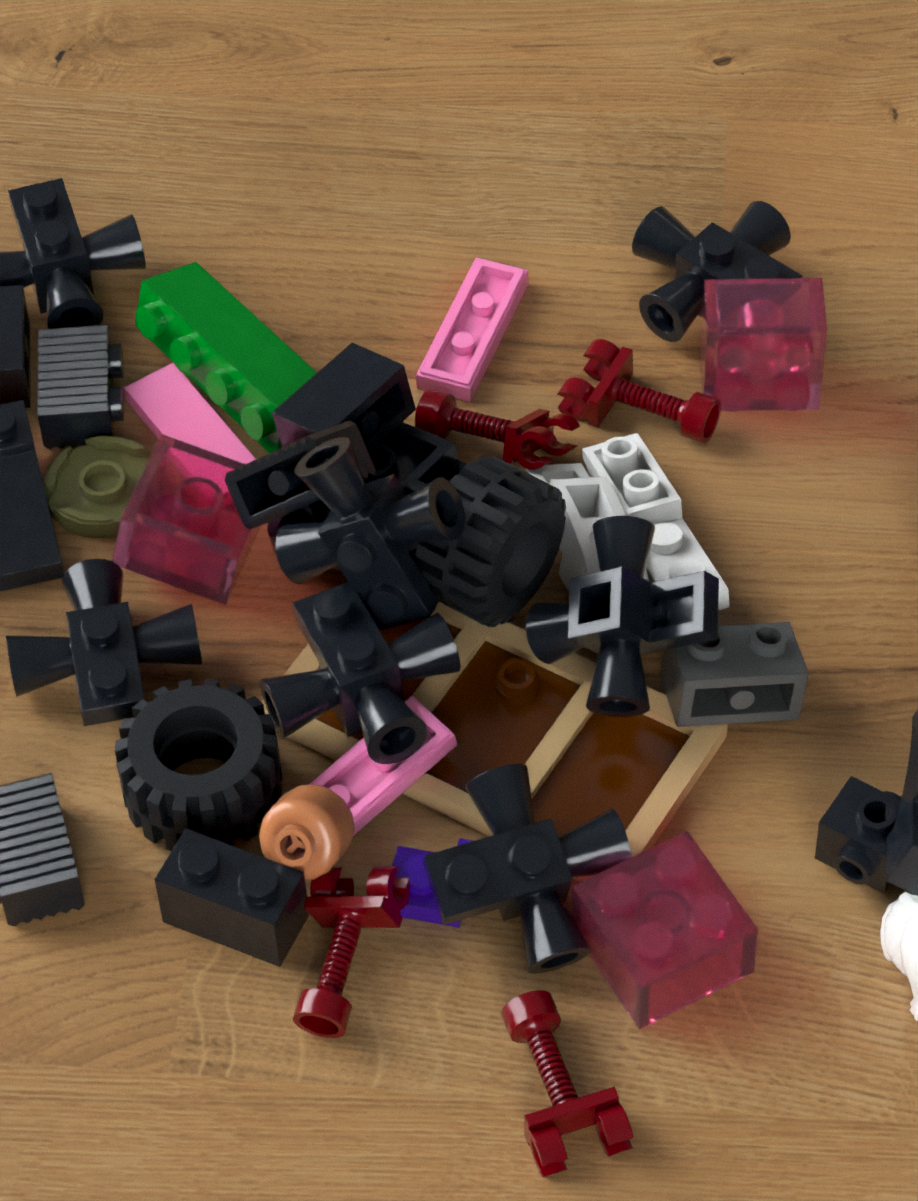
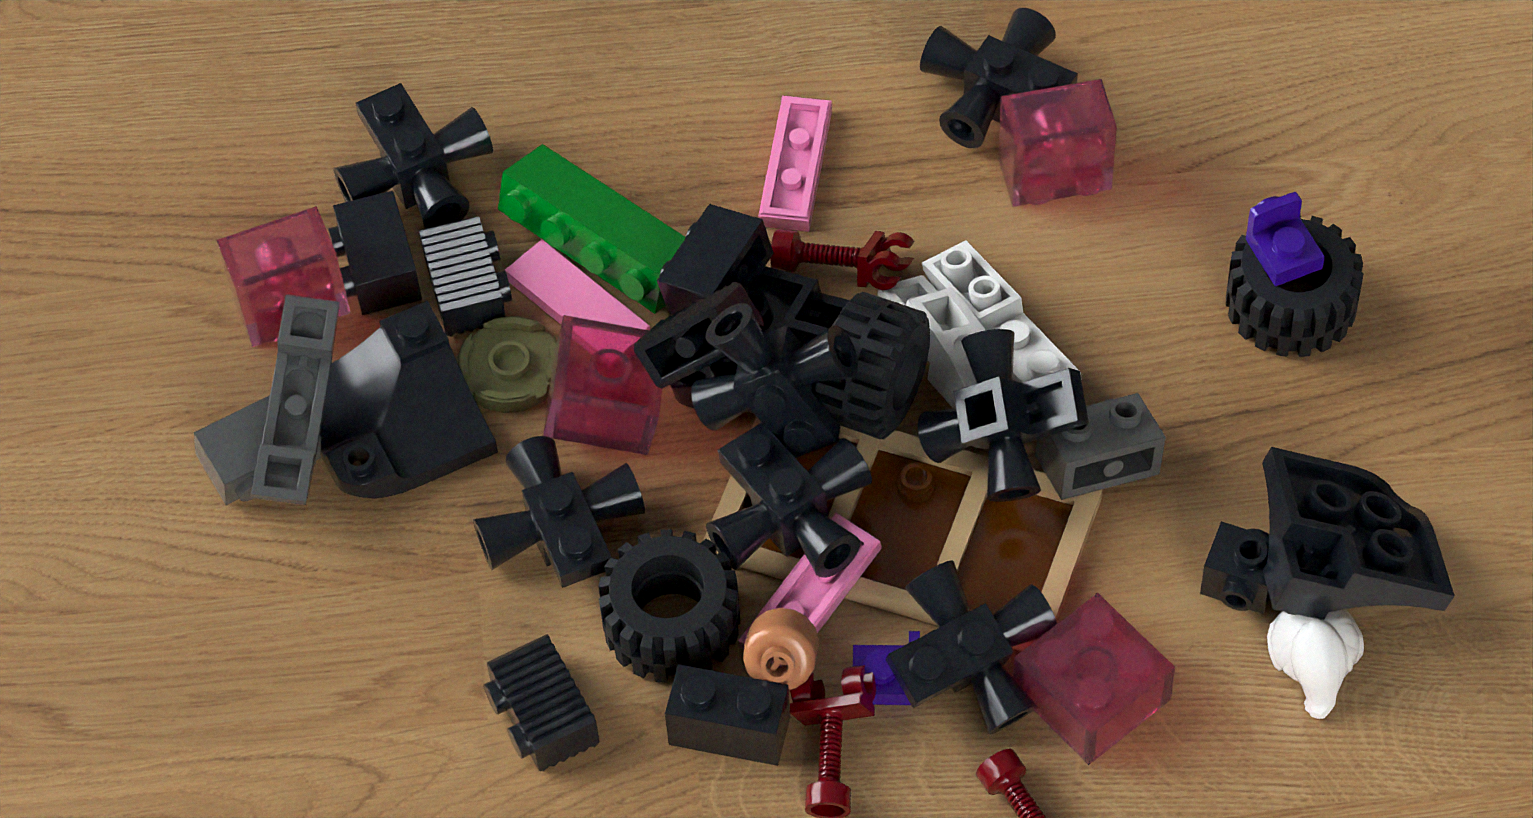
camera: 10 degrees left, 5 degrees up
dark red bar [557,339,721,444] -> none

